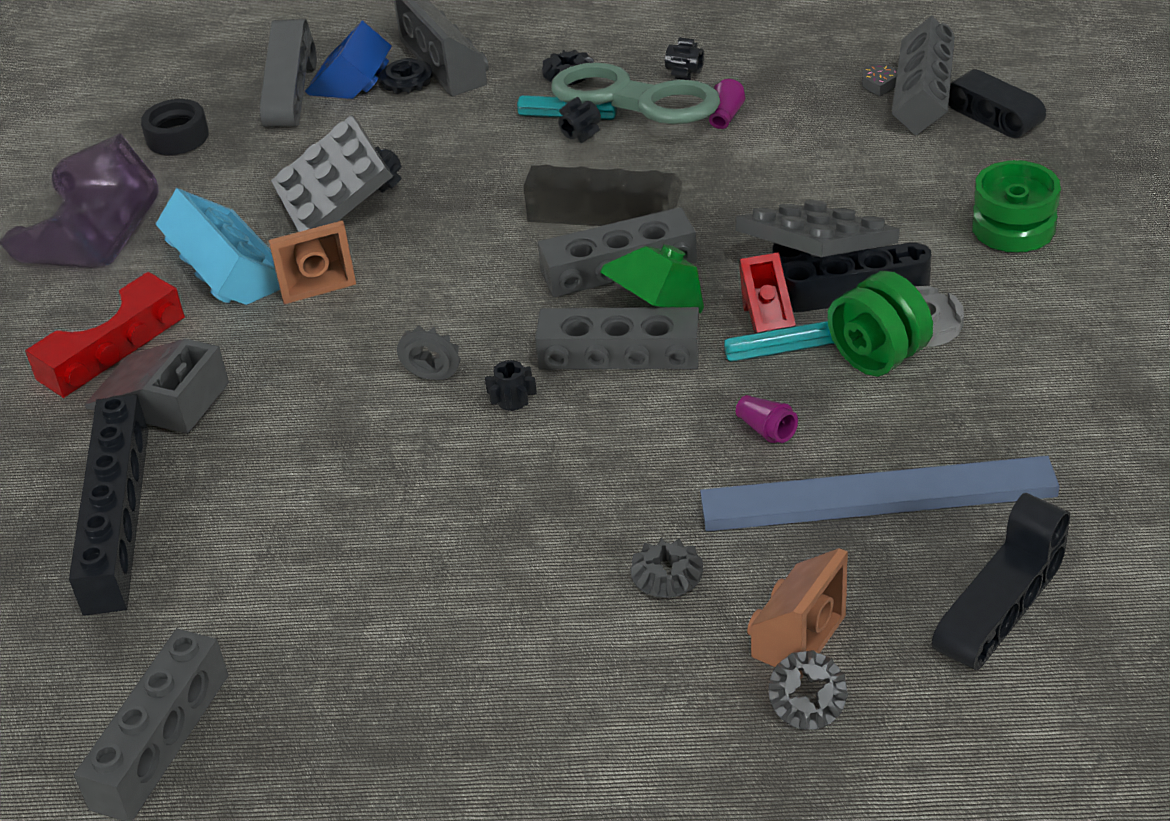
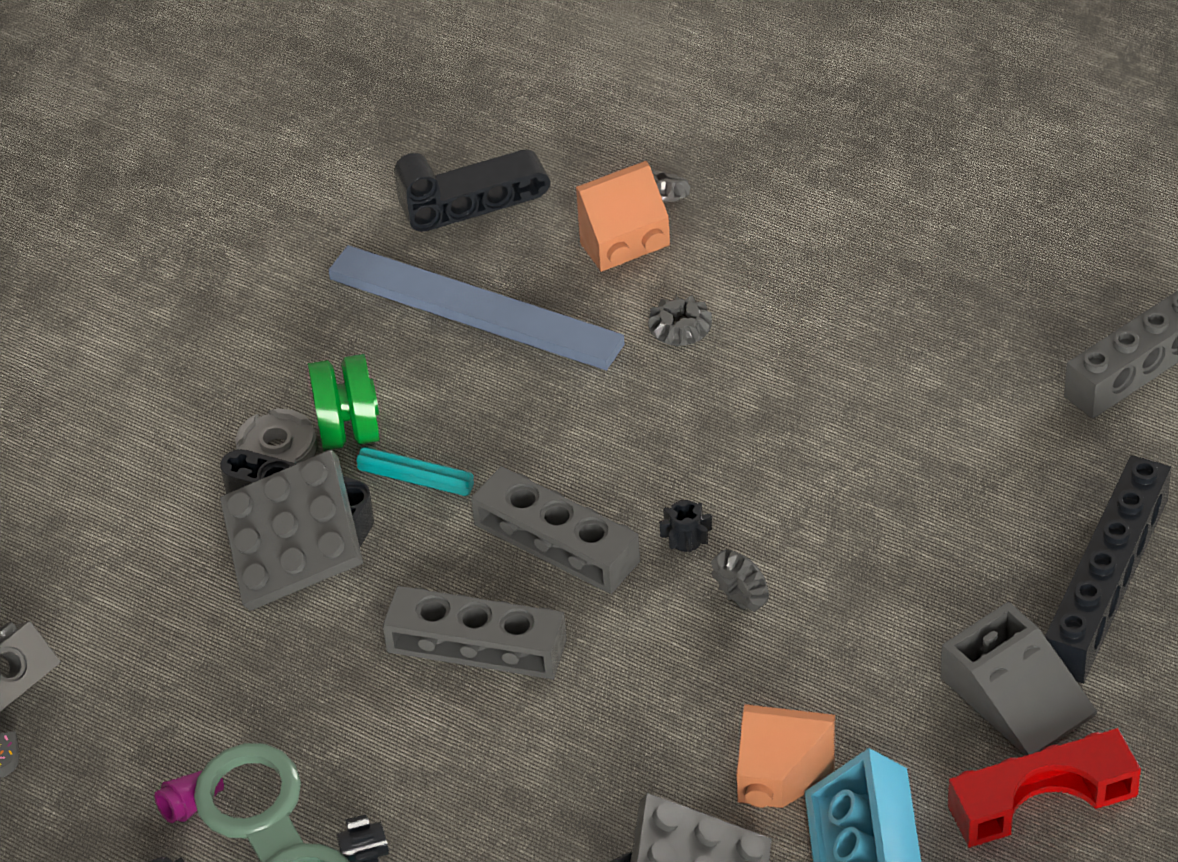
camera: 150 degrees left, 5 degrees up
clear smoke slope [523,164,682,226] -> none
green slope [600,244,704,314] -> none
magenta cone [735,395,798,443] -> none
red slope [739,252,796,333] -> none
green wheel [972,160,1061,252] -> none

